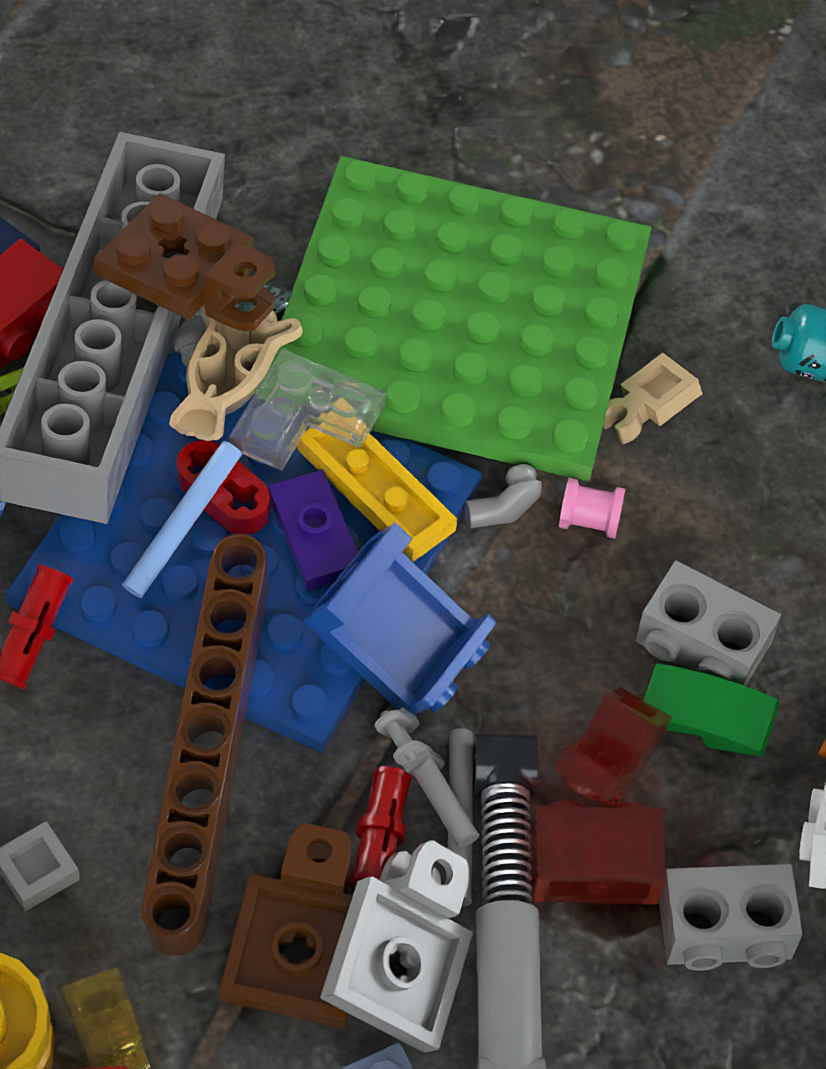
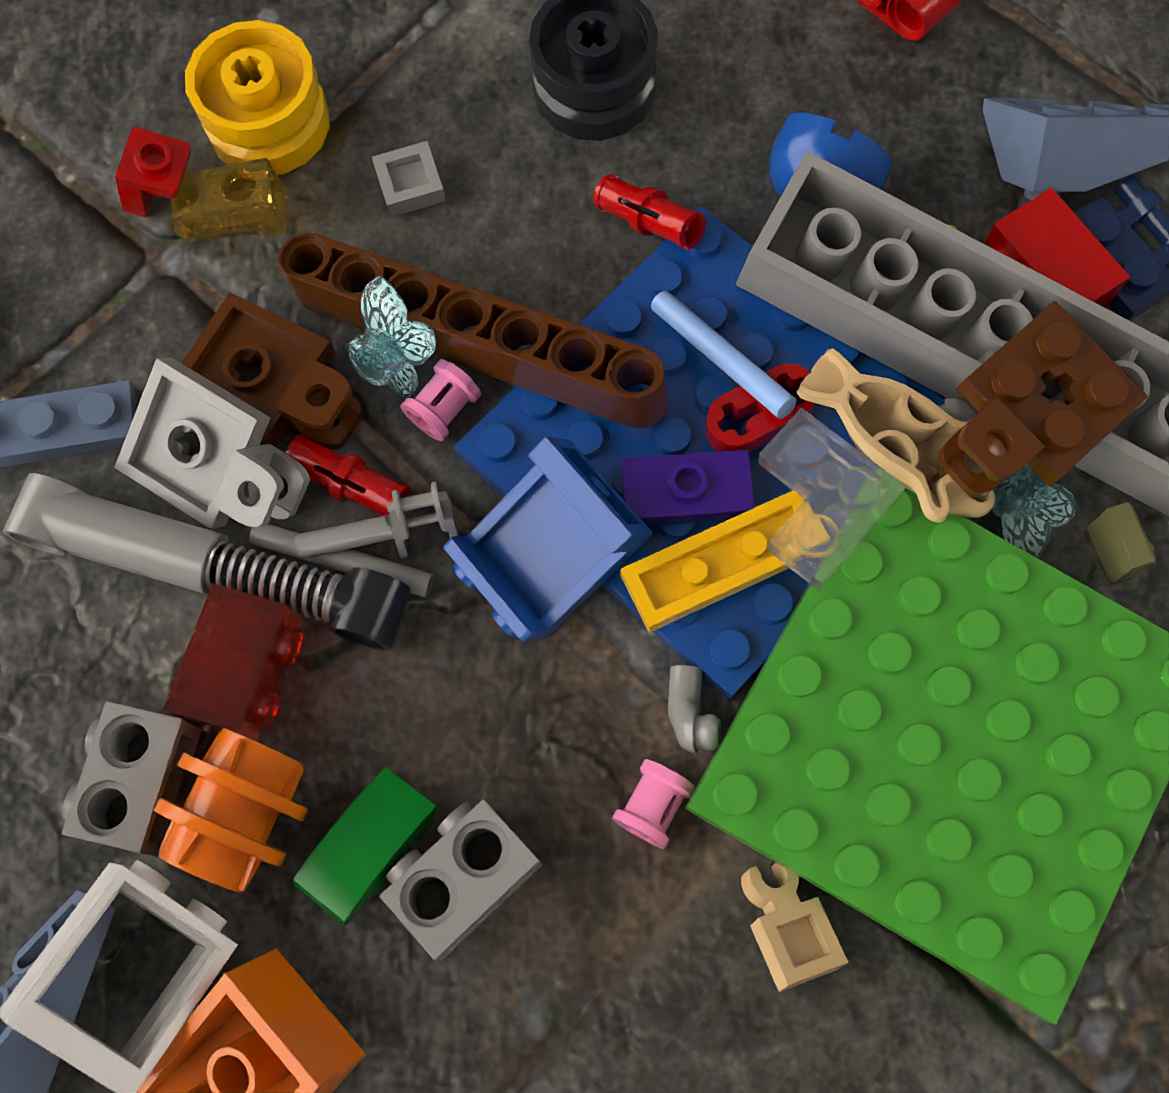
camera: 115 degrees right, 15 degrees up
clear red brick [555,687,672,811] -> none
none -> orange piece [154,728,308,893]
none -> clear light blue animal [342,276,436,398]
none -> bright pink bush [400,359,482,442]
none -> olive tile [1086,502,1156,585]

